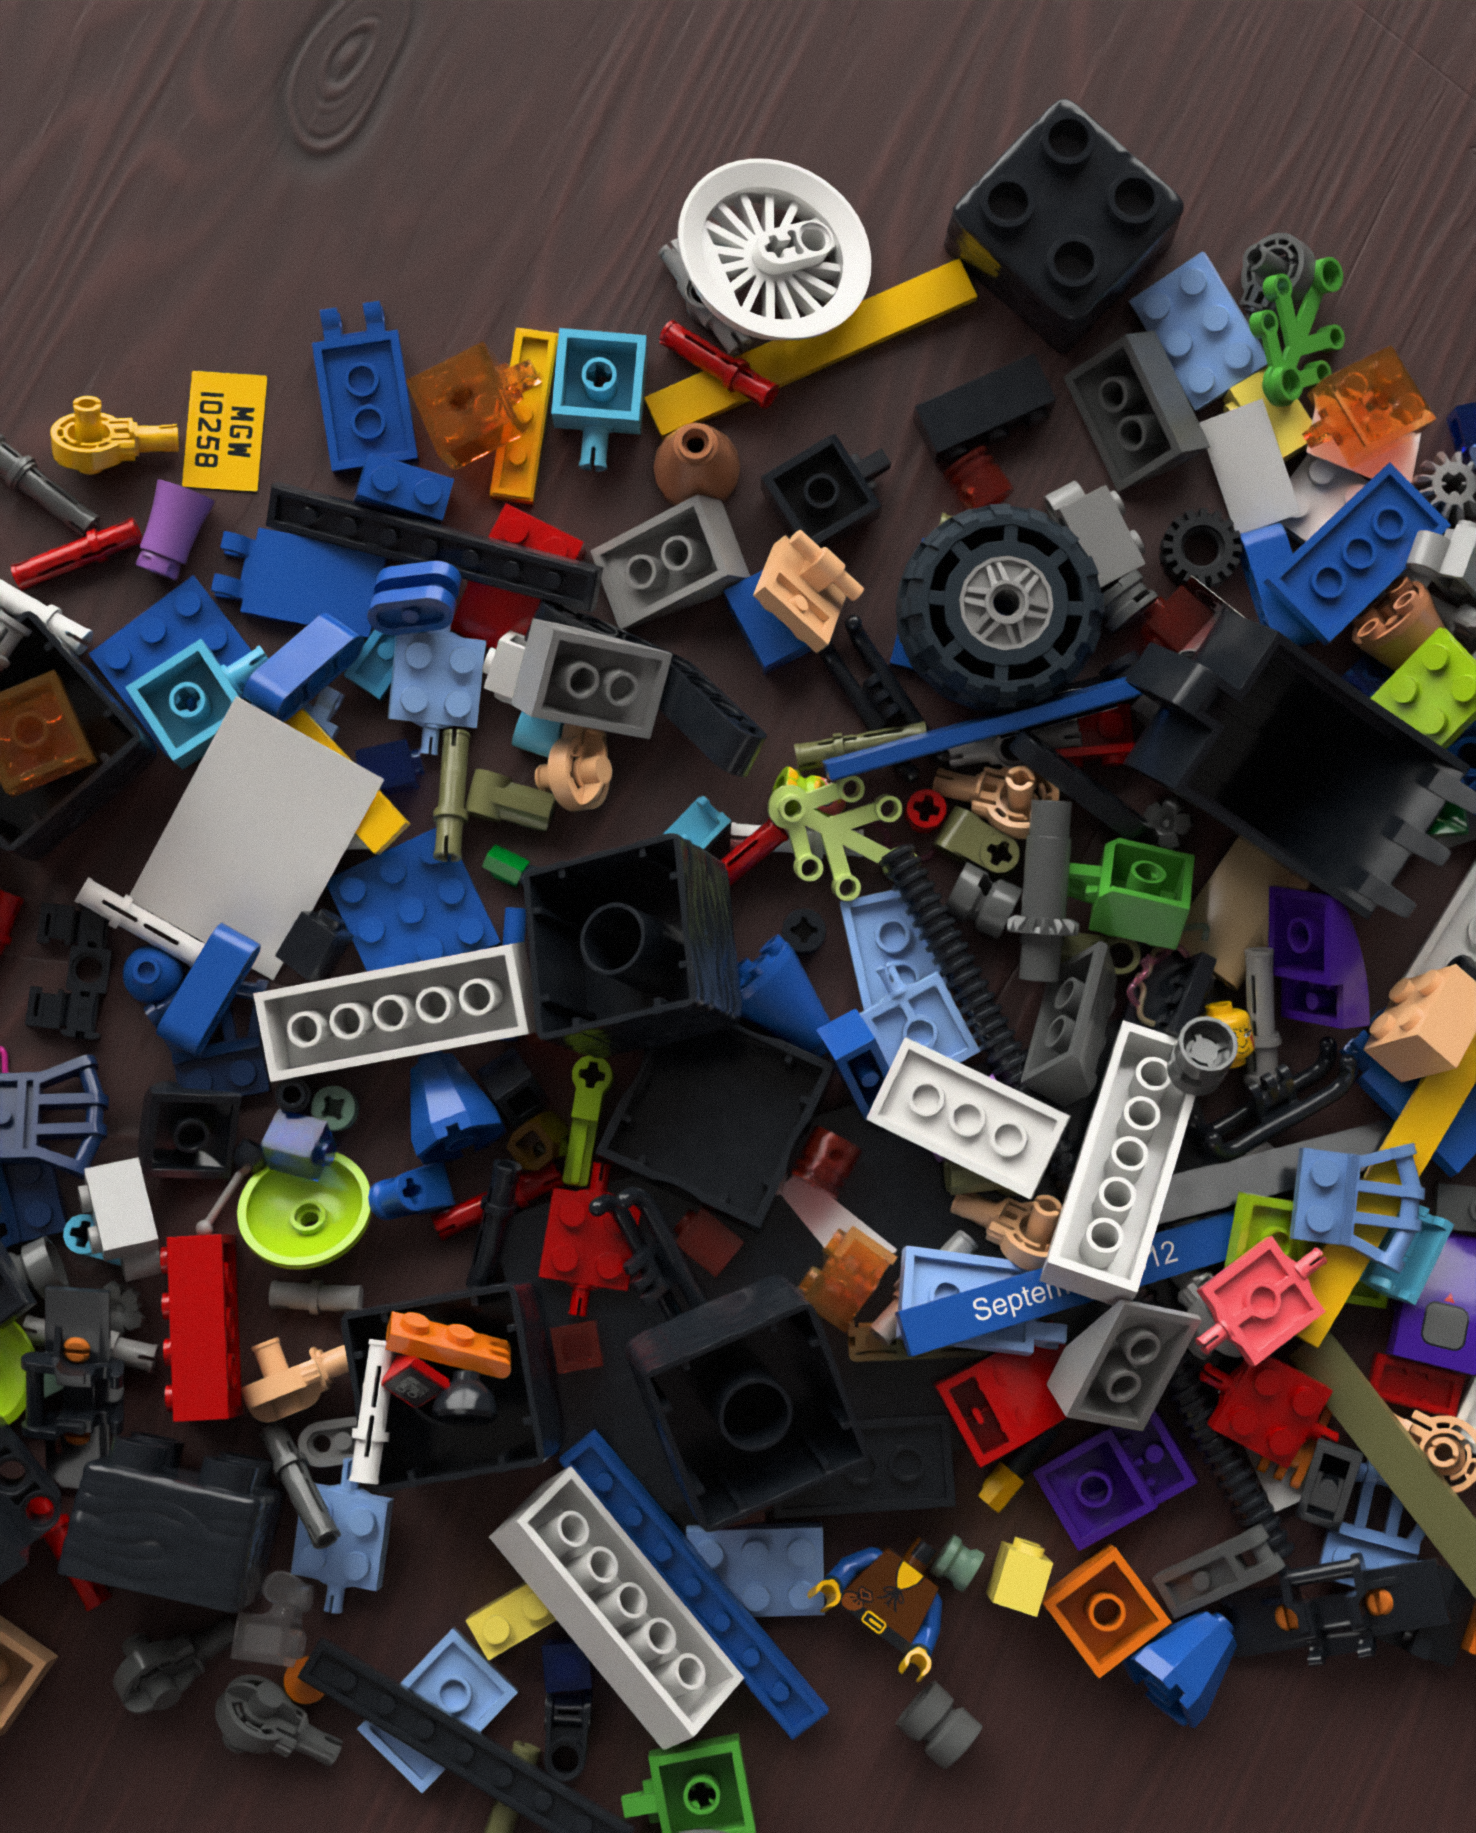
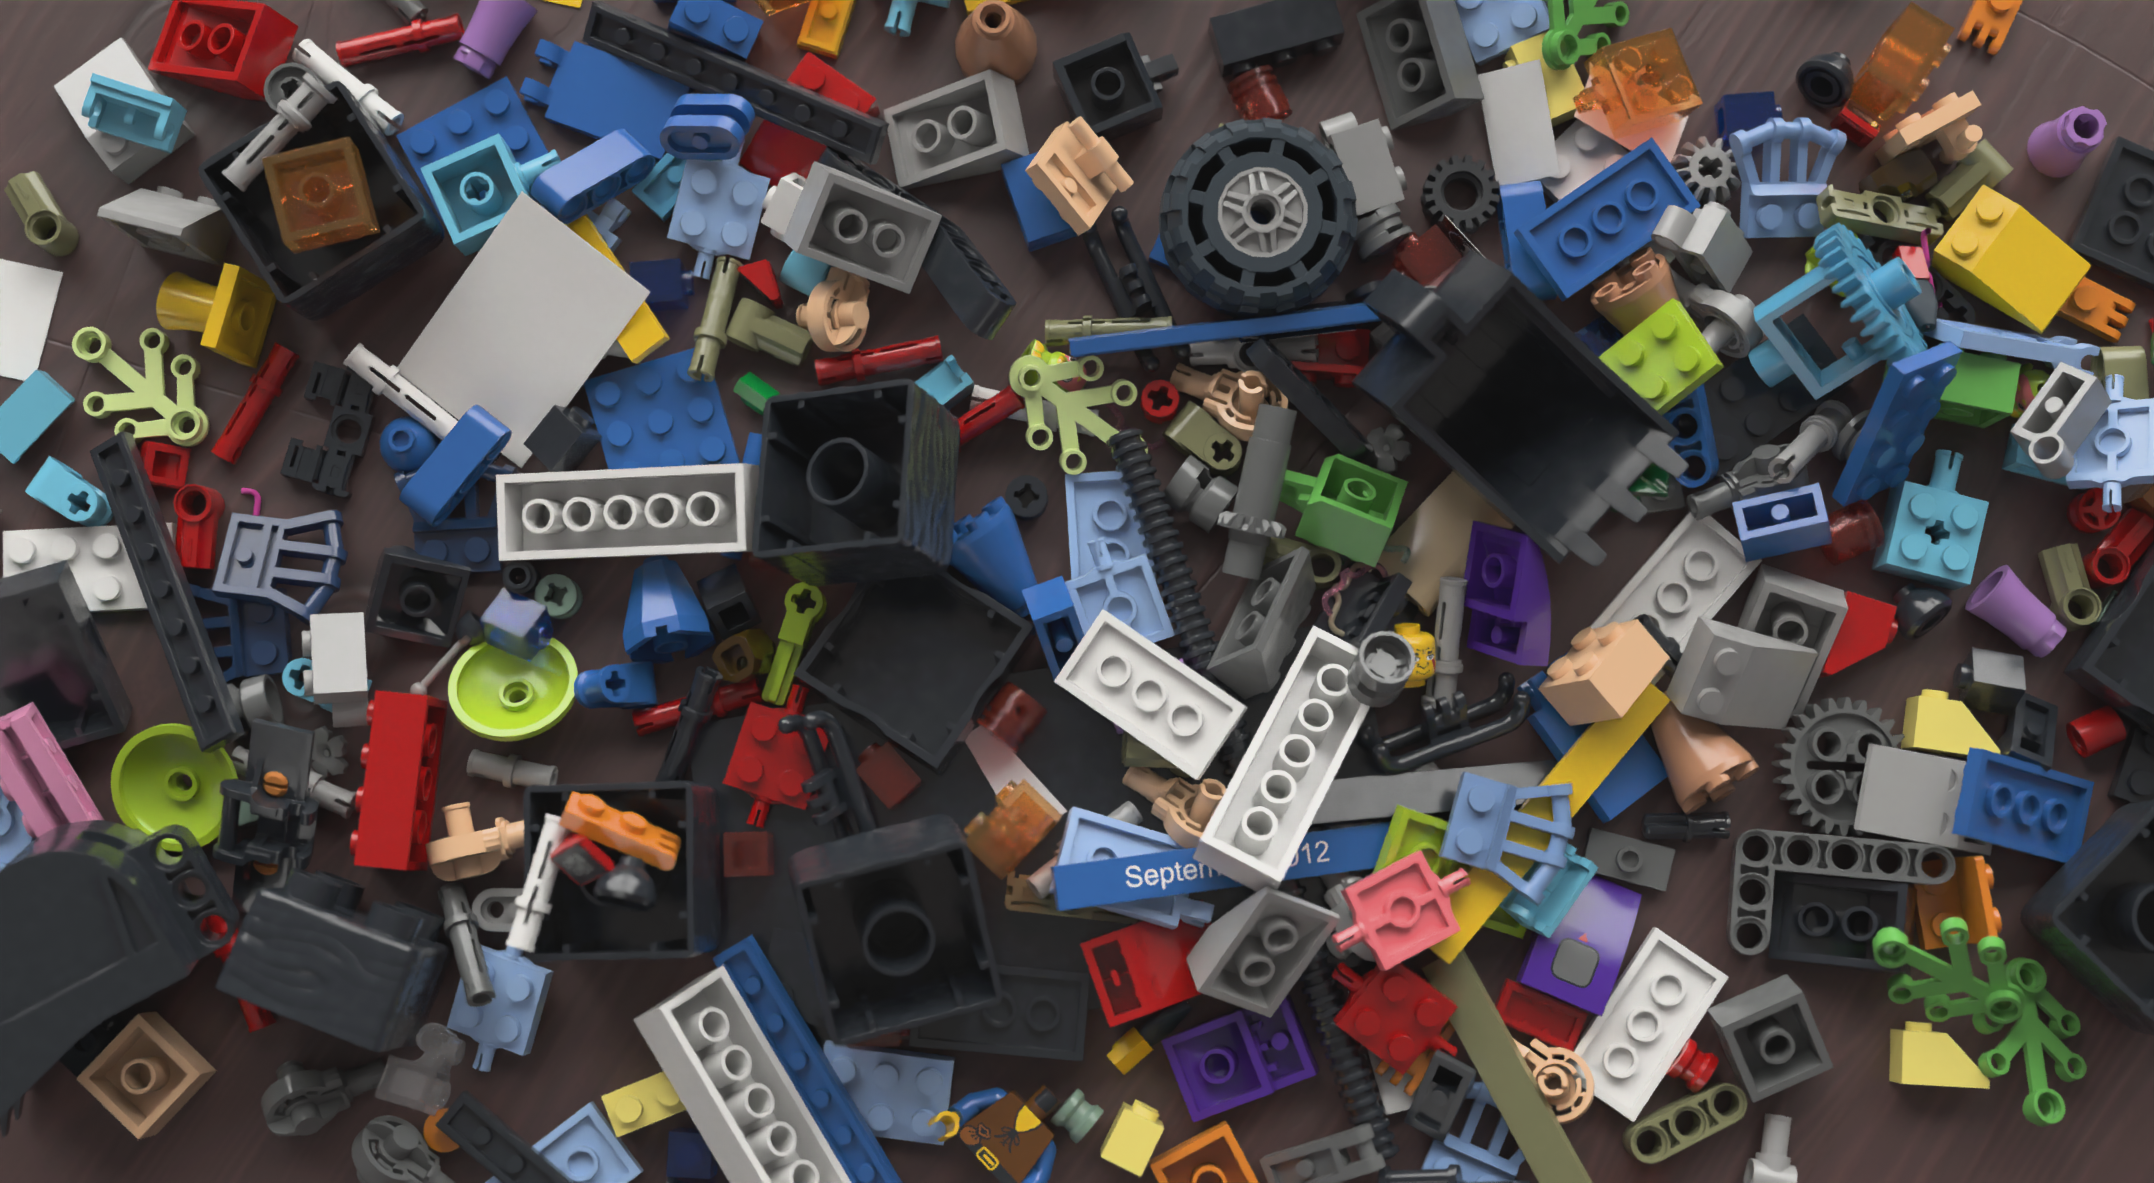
camera: 10 degrees right, 0 degrees up
none -> red slope [737,259,784,309]
none -> red pin [814,335,944,386]

